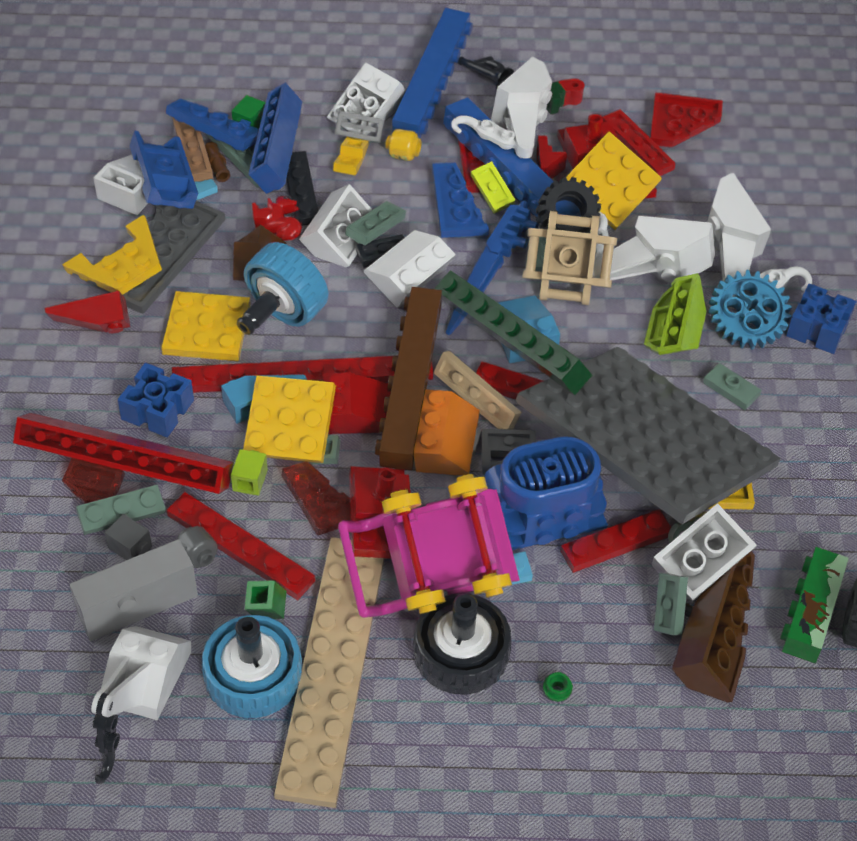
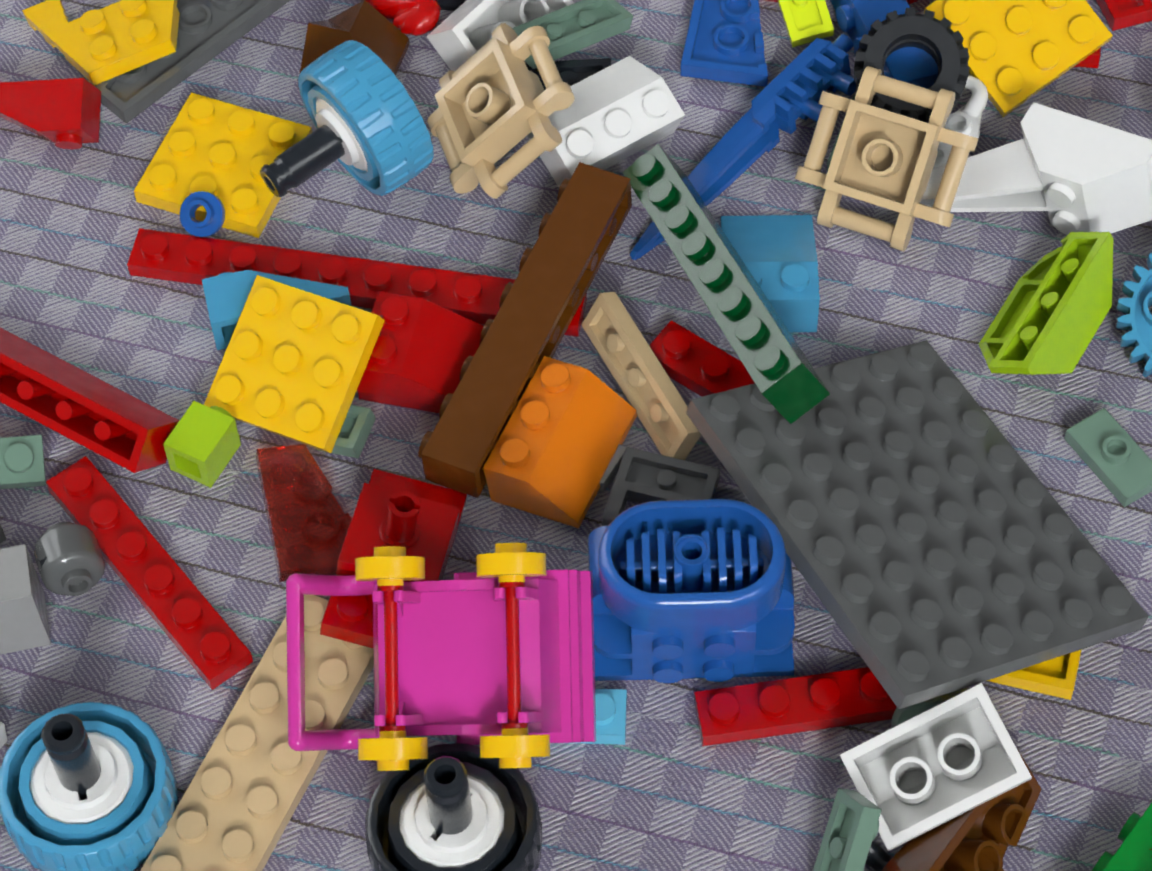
camera: 20 degrees right, 5 degrees up
blue brick [118,362,194,438] -> none
green brick [244,581,287,619] -> none
none -> blue plate [180,191,225,237]
none -> tan brick [427,23,575,199]

